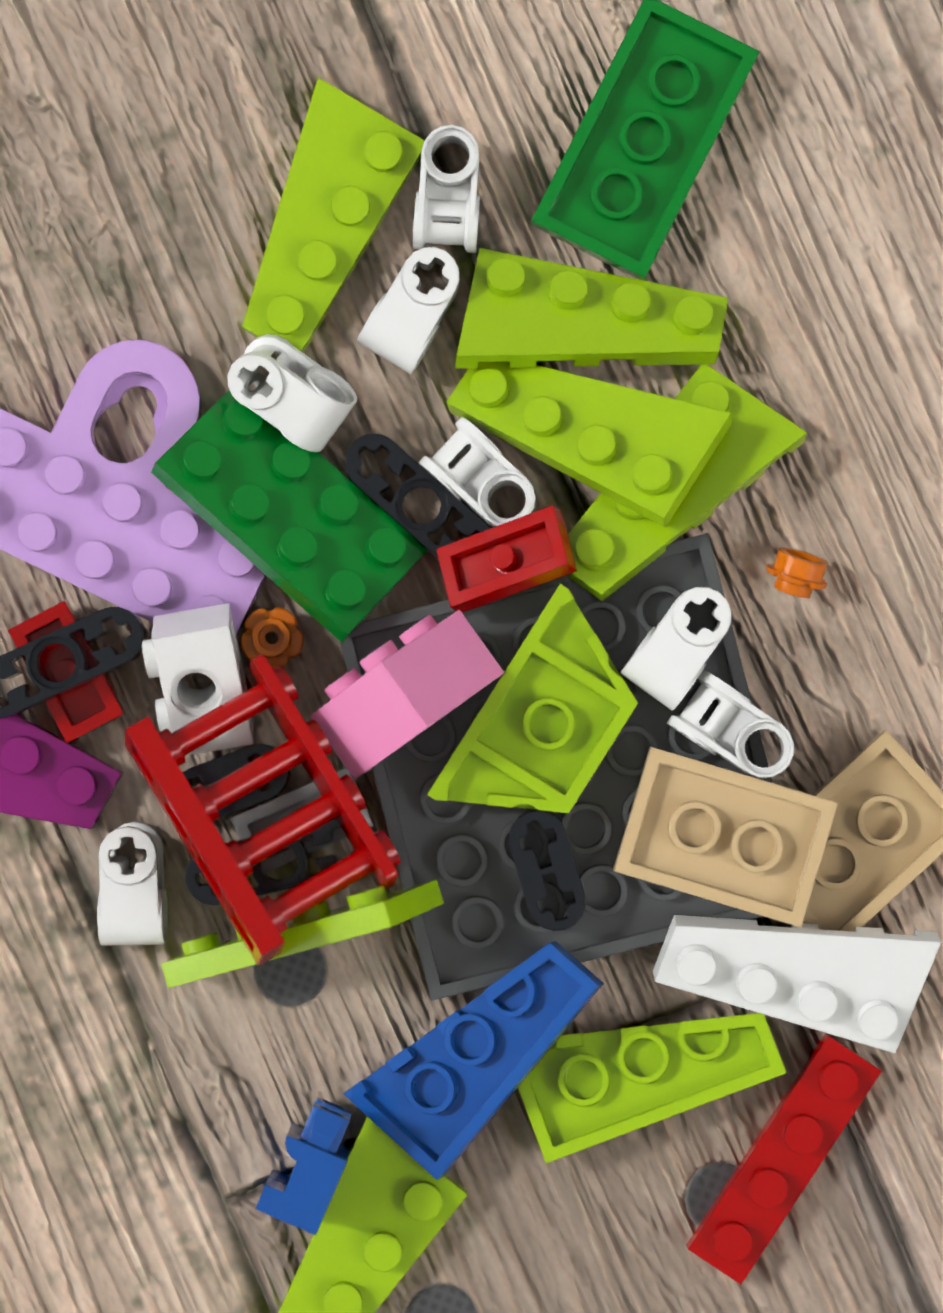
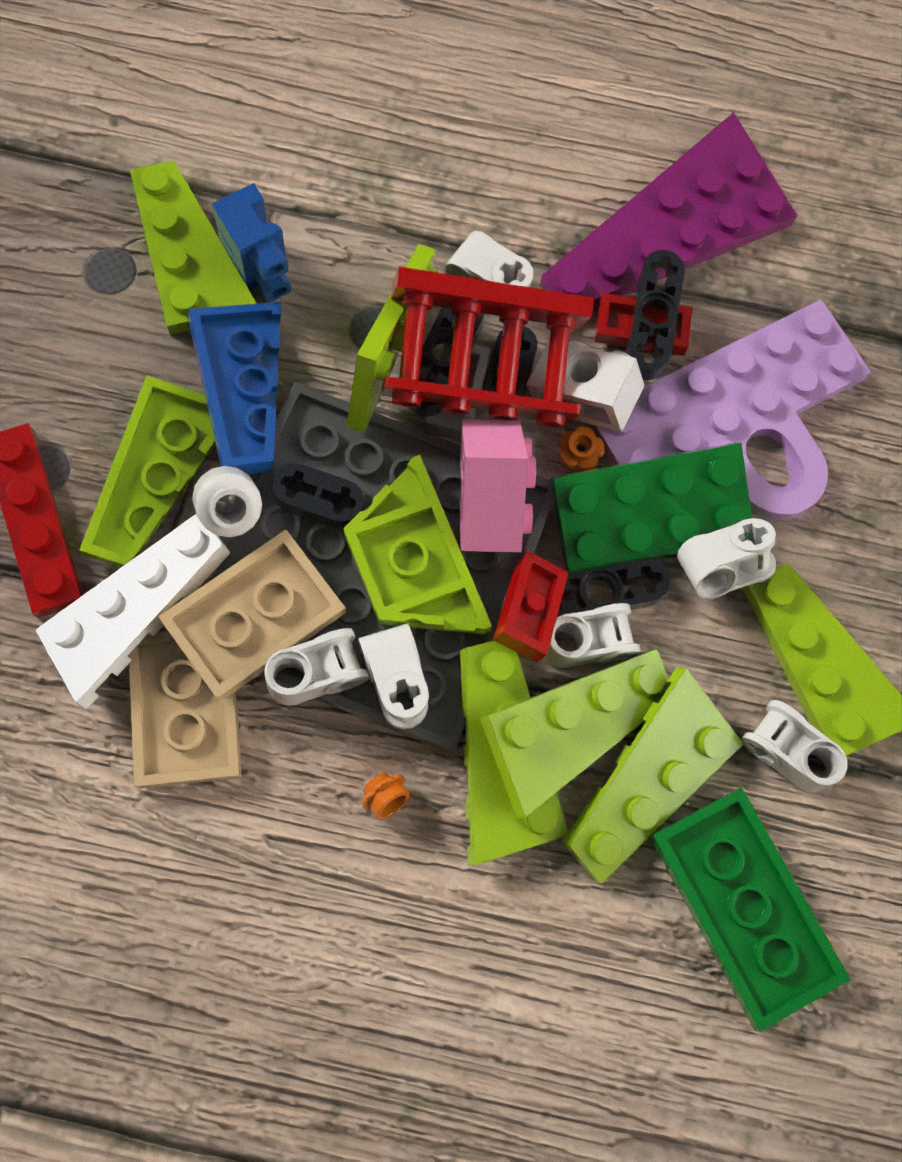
camera: 115 degrees right, 15 degrees down
white piece [357,247,459,374] -> none
none -> white head [192,466,262,537]

